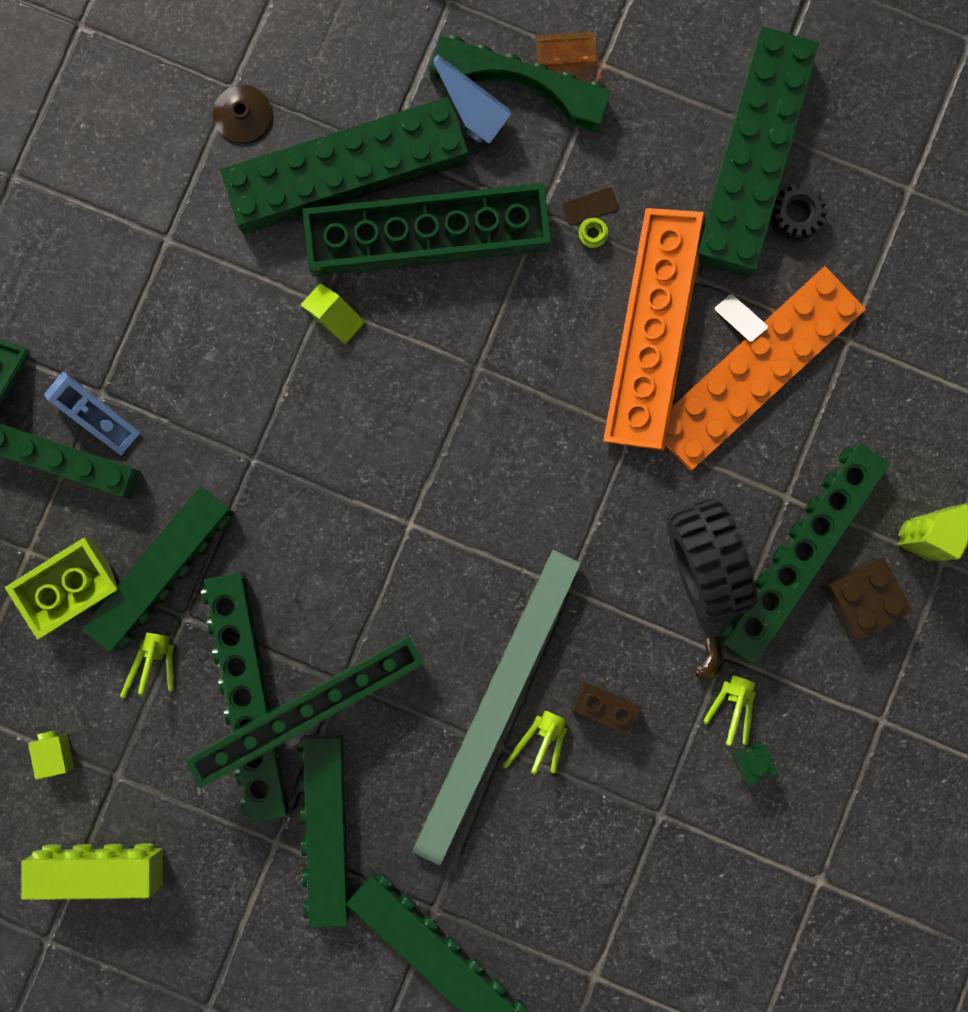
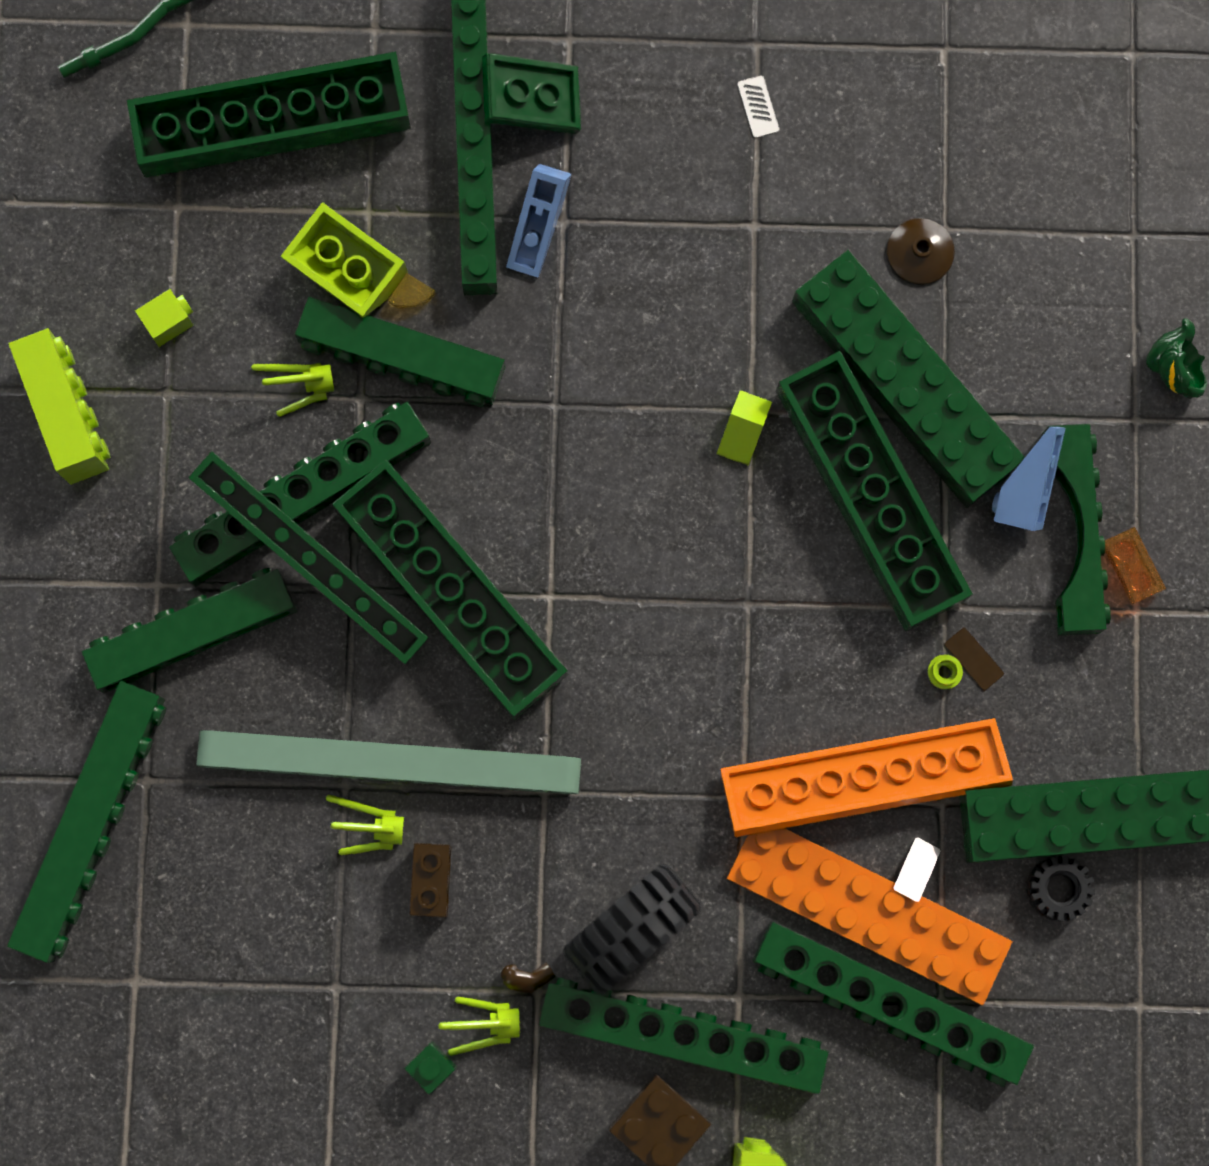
camera: 70 degrees right, 5 degrees down
none -> dark green brick [332,460,568,720]
none -> clear yellow tile [388,273,436,308]
none -> white sticker [738,76,779,137]
none -> dark green brick [753,922,1034,1088]

